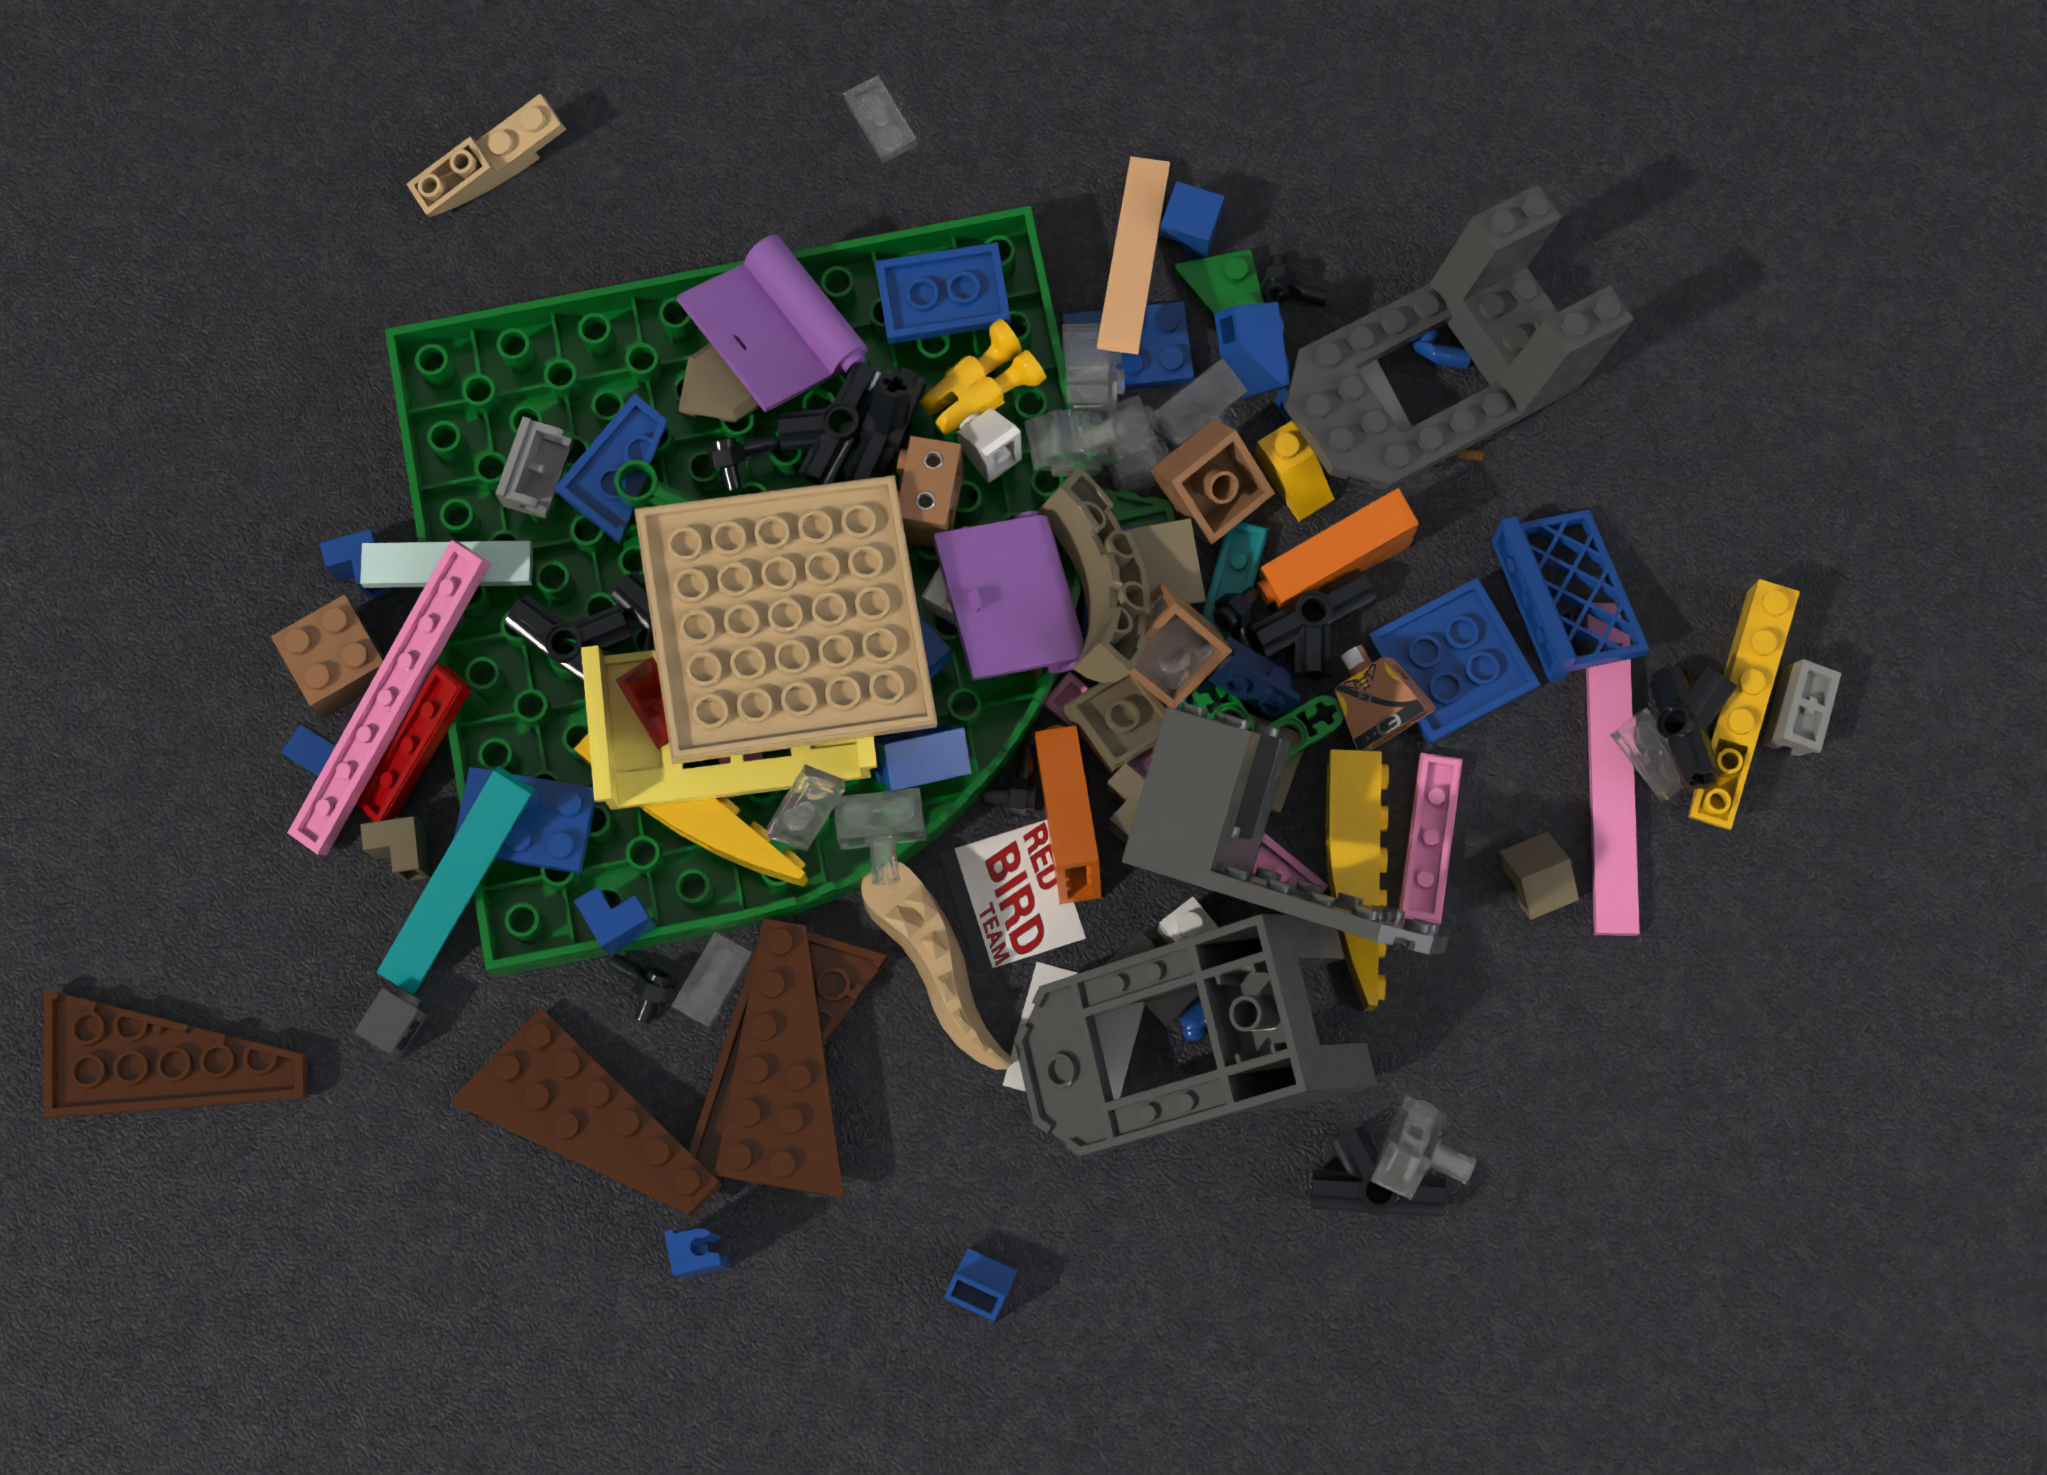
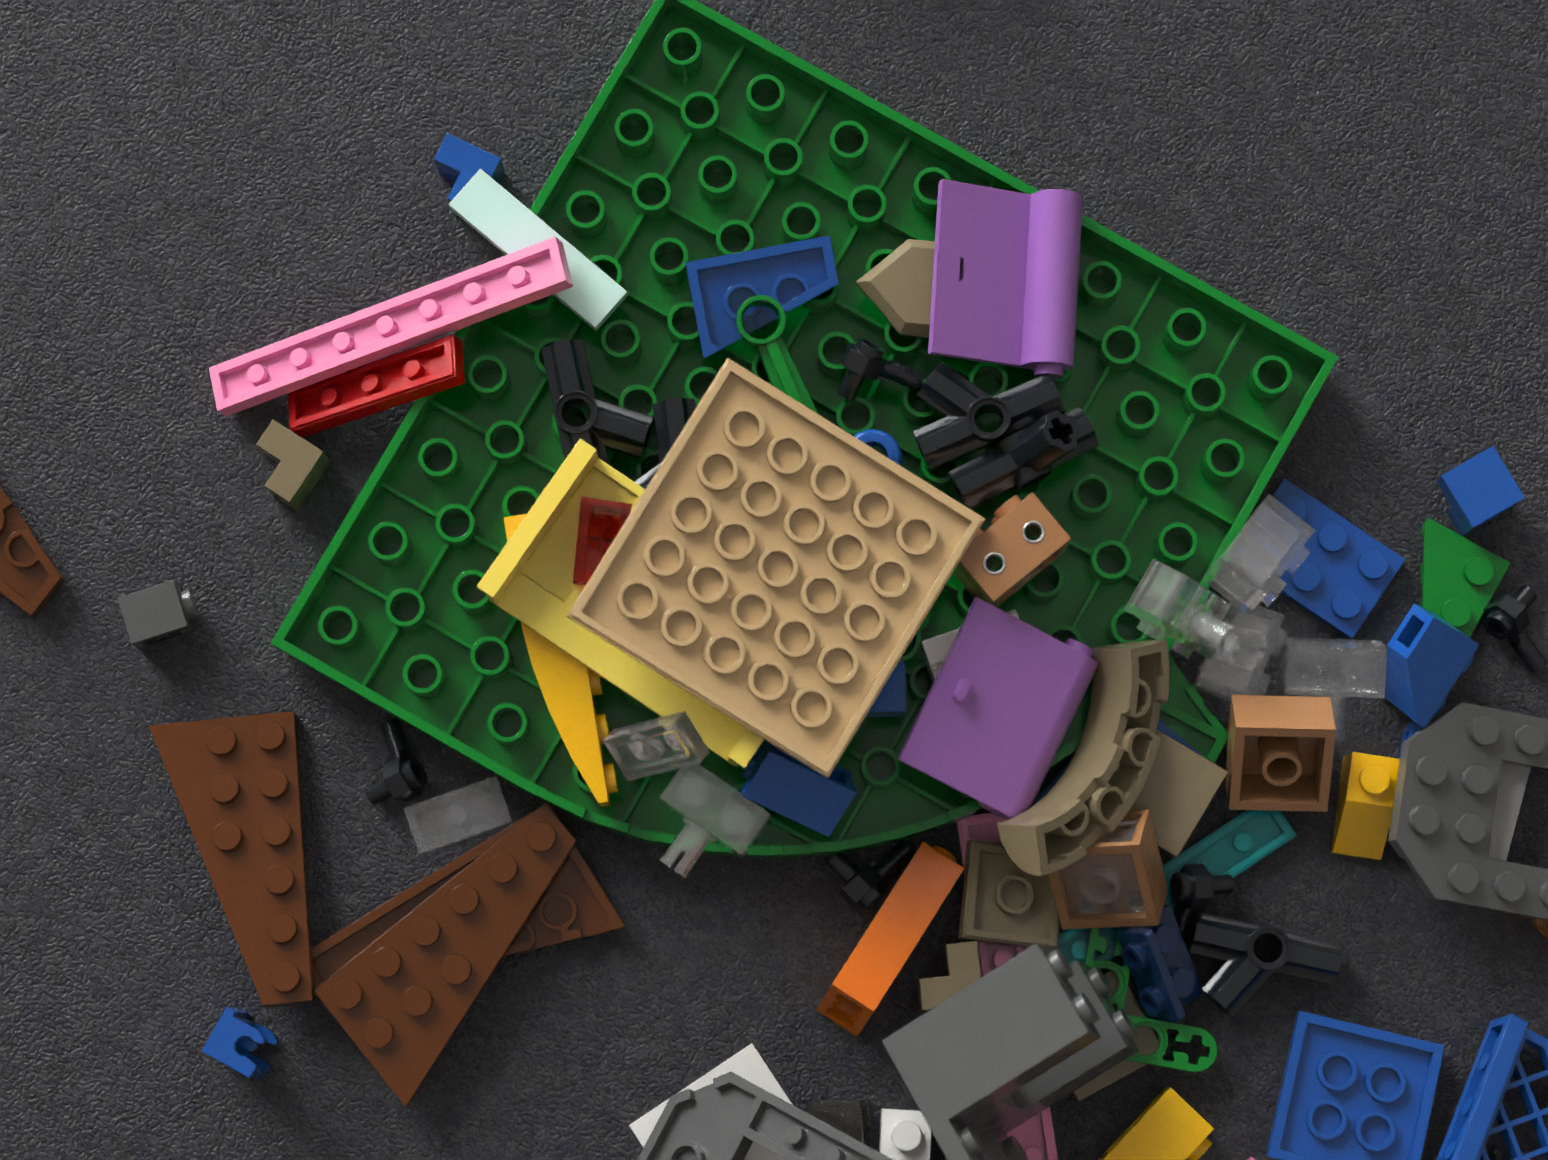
camera: 40 degrees right, 5 degrees up
medium nougat brick [270,594,385,718] -> none
blue sticker [281,725,335,777] -> none
teal tile [376,766,536,995] -> none
blue plate [454,767,596,874] -> none
light grey hinge [495,417,574,519] -> none
blue piece [574,886,657,955] -> none
clear plate [843,75,918,164] -> none
tan animal [861,861,1013,1070] -> none
blue plate [875,242,1011,344] -> none
yellow piece [919,318,1046,435] -> none
sticker [939,819,1086,973] -> none
white slope [957,408,1022,483] -> none
light nougat tile [1097,156,1170,355] -> none
orange slope [1256,488,1419,612] -> none
nougat torso [1335,645,1437,751] -> none

